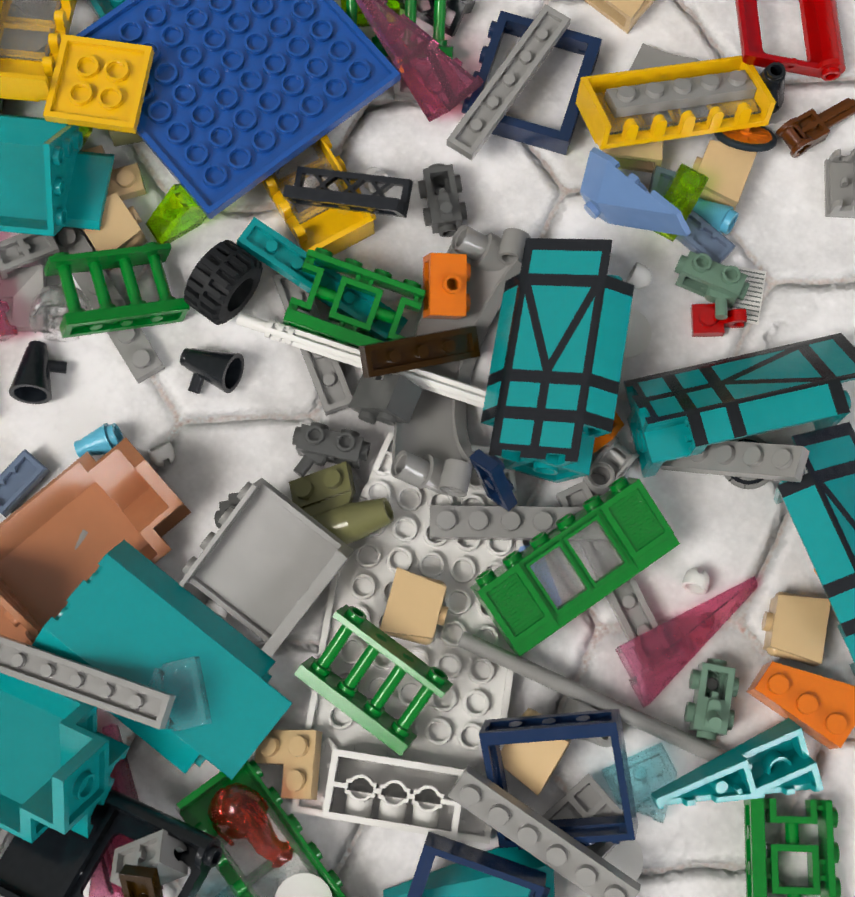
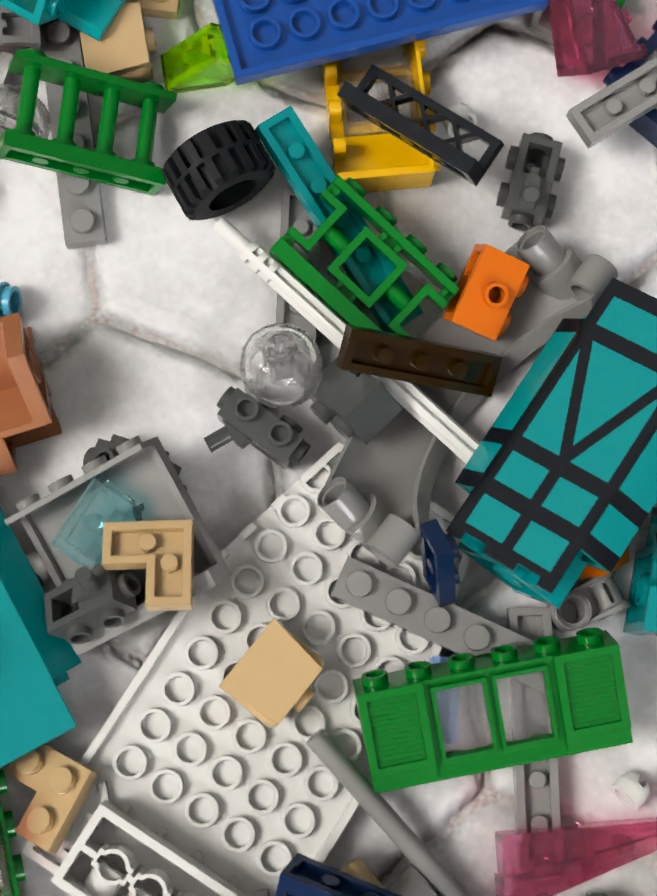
camera: 15 degrees right, 5 degrees up
white hinge [147,441,175,467] -> none
black piece [180,348,244,394] -> none
olive plate [289,461,394,544] -> none
green fence [294,604,453,756] -> none
none -> dark grey brick [44,562,141,644]
none -> clear light blue slope [51,474,144,569]
none -> tan plate [102,519,194,611]
none -> clear cylinder [239,323,323,408]

